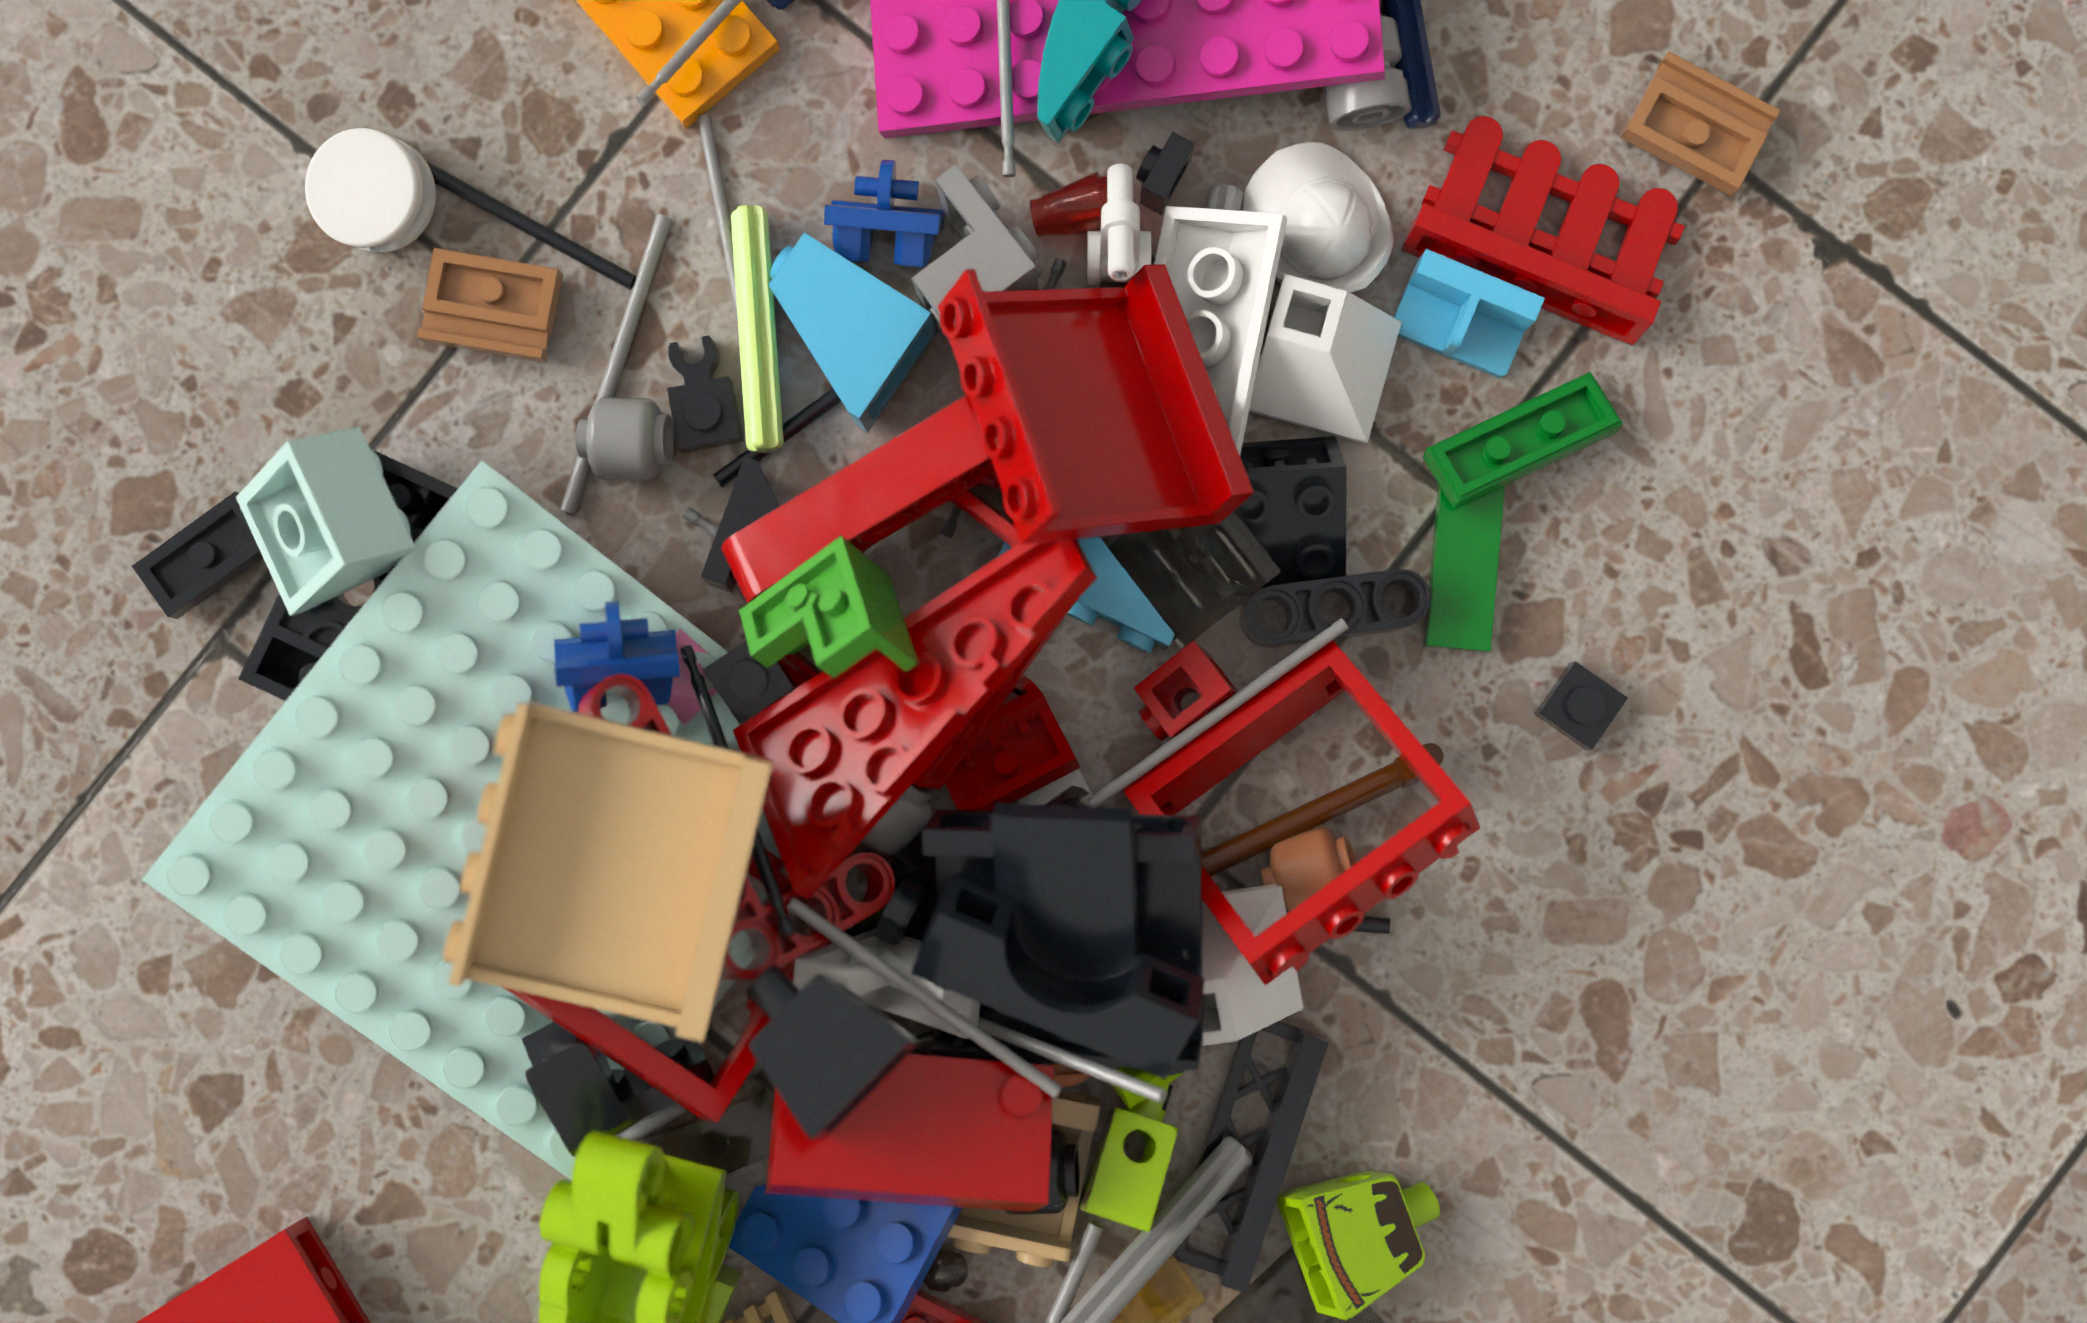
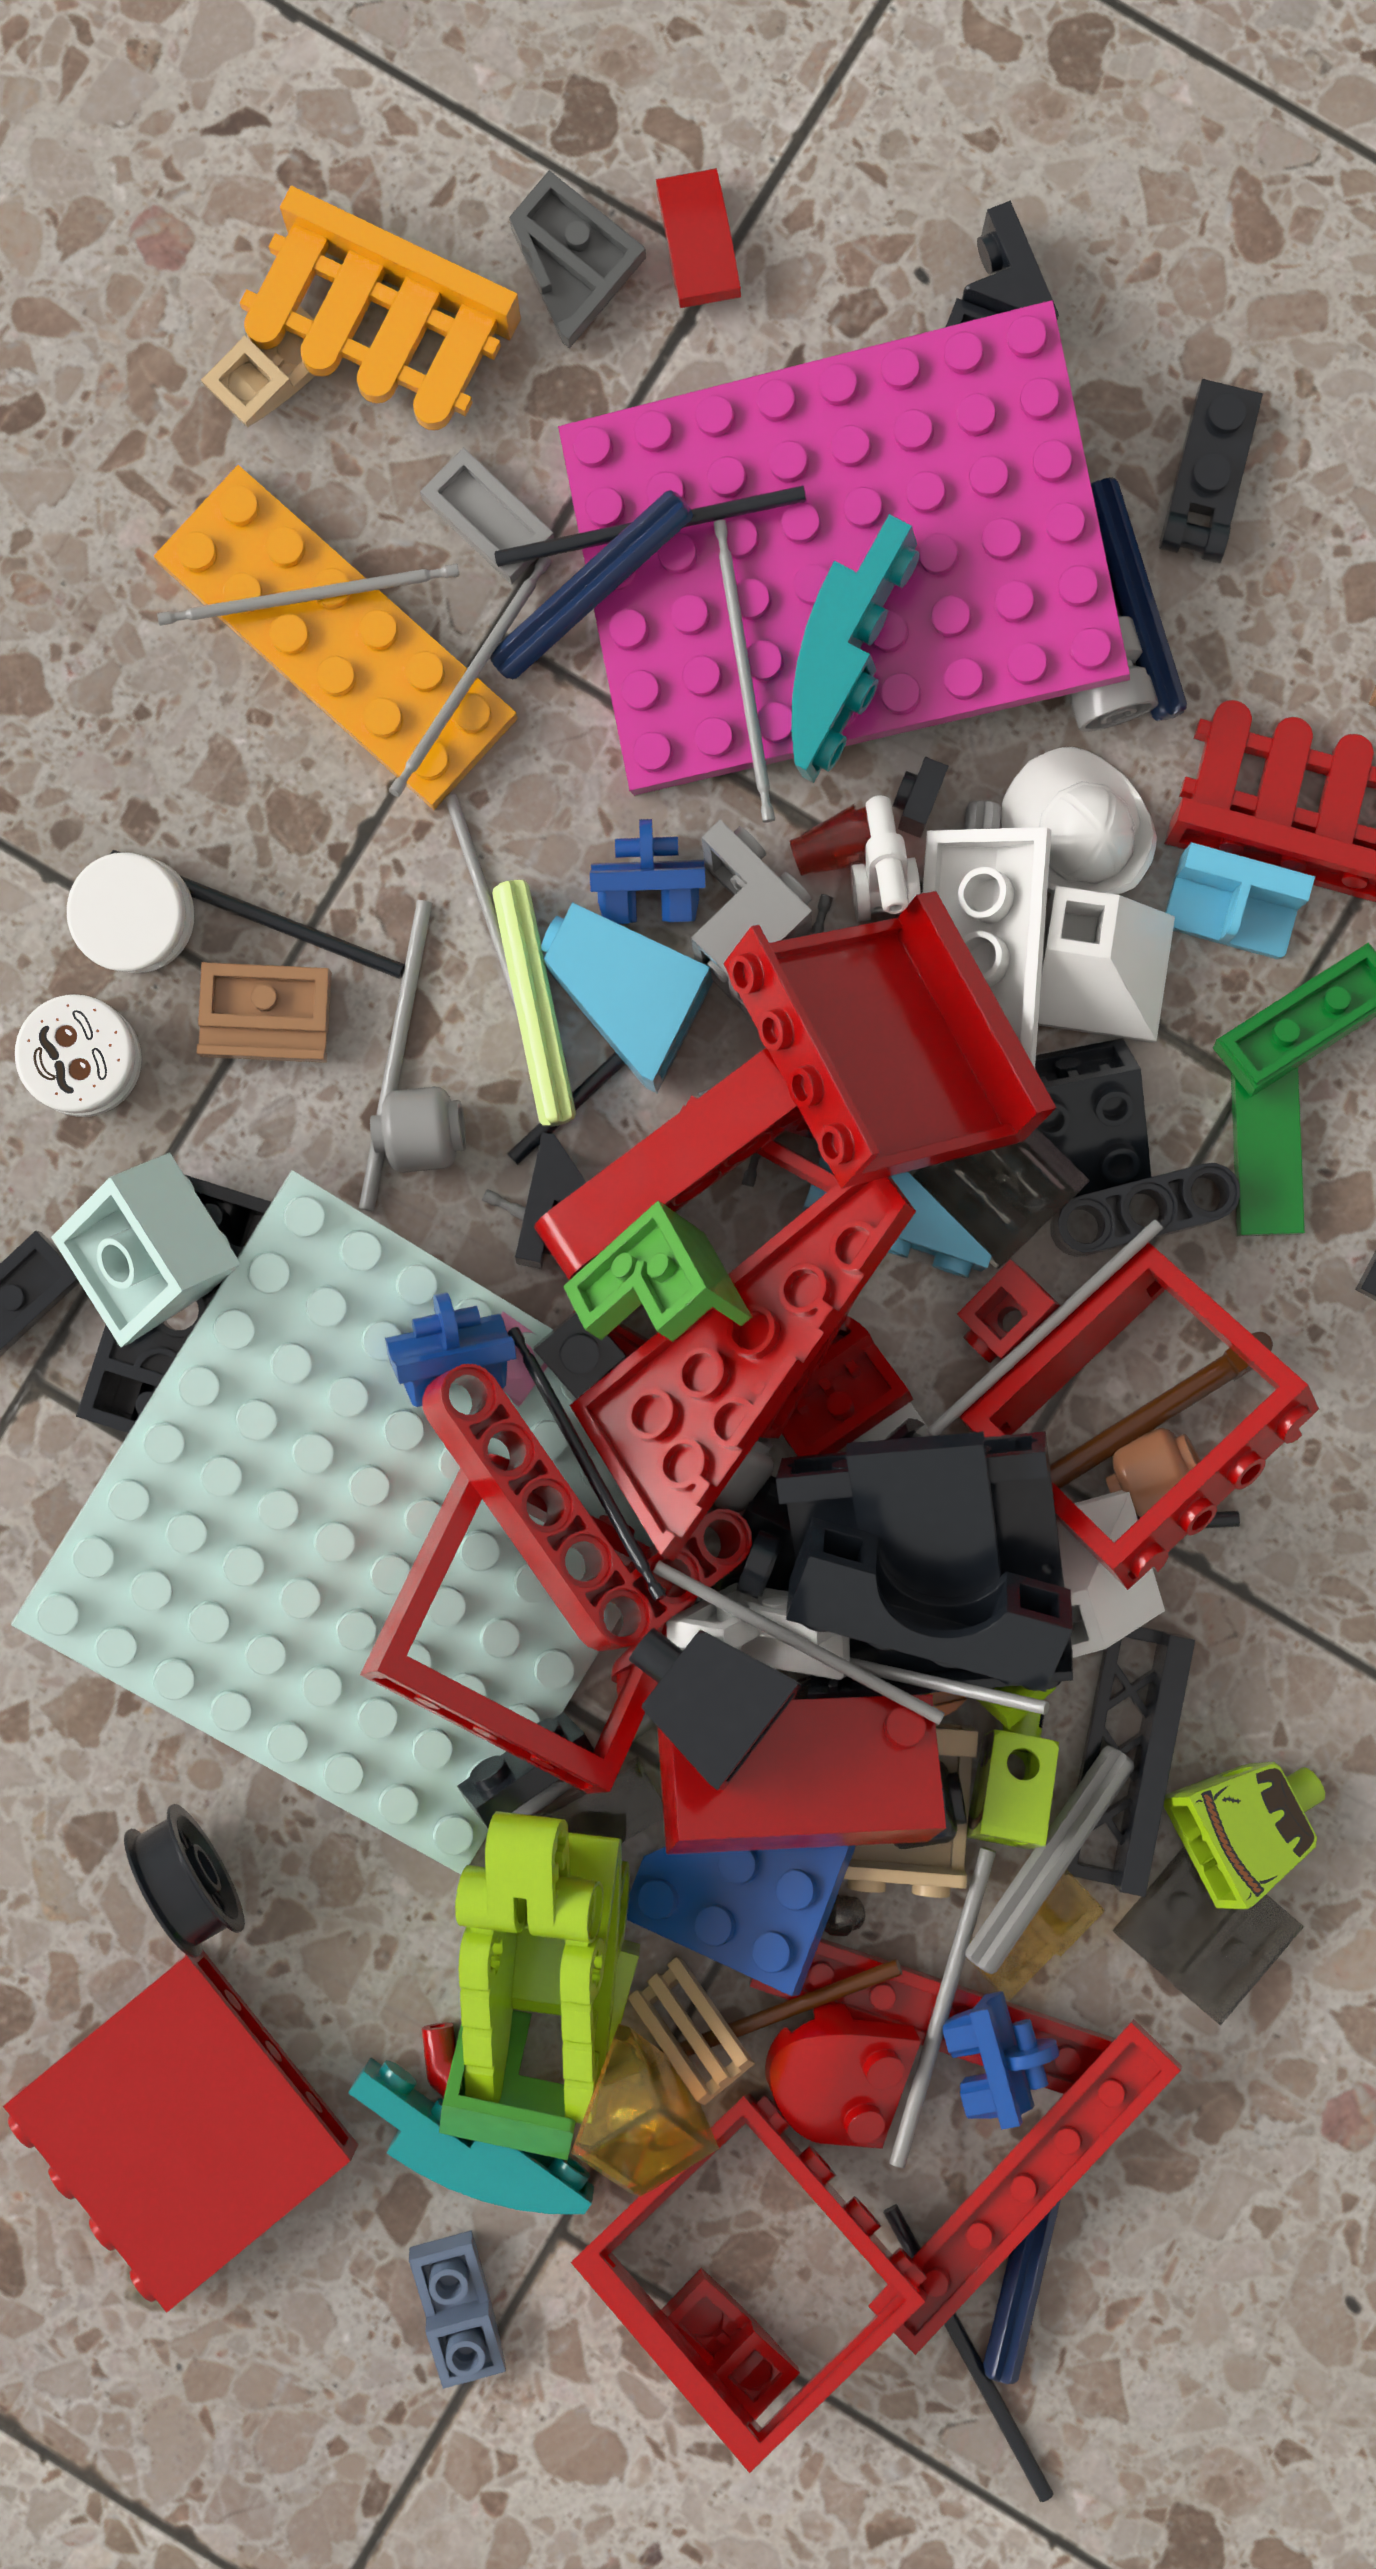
camera: 10 degrees left, 0 degrees up
tan panel [443,701,774,1042] -> none
black slope [522,1022,634,1157] -> none
black plate [667,335,744,453] -> none
none -> white head [15,994,142,1117]
none -> black wheel [124,1804,245,1958]

